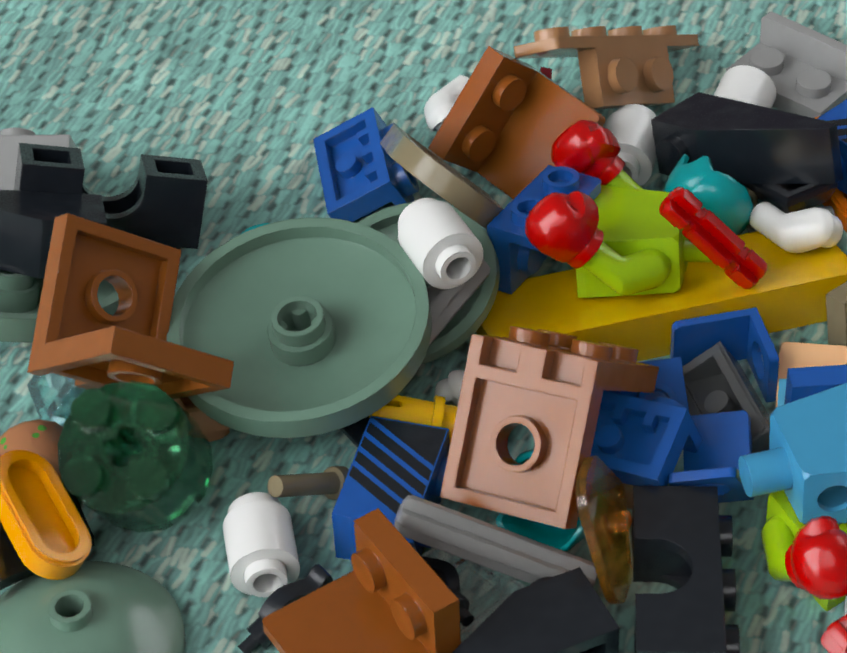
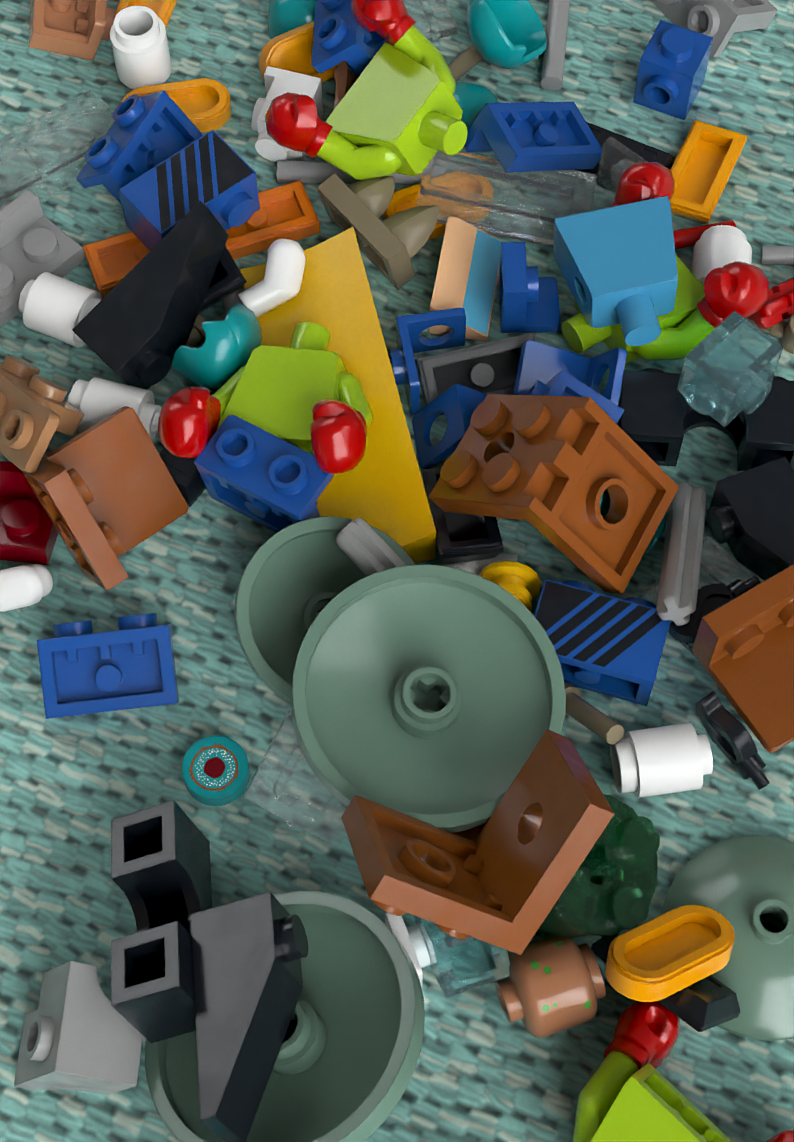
camera: 90 degrees left, 20 degrees up
dark tan tile [380,124,503,229] -> none
white brick [398,198,483,289] -> none
clear orange piece [576,456,632,605] -> none
red axle [659,187,767,289] -> none
none -> clear light blue brick [677,311,784,427]

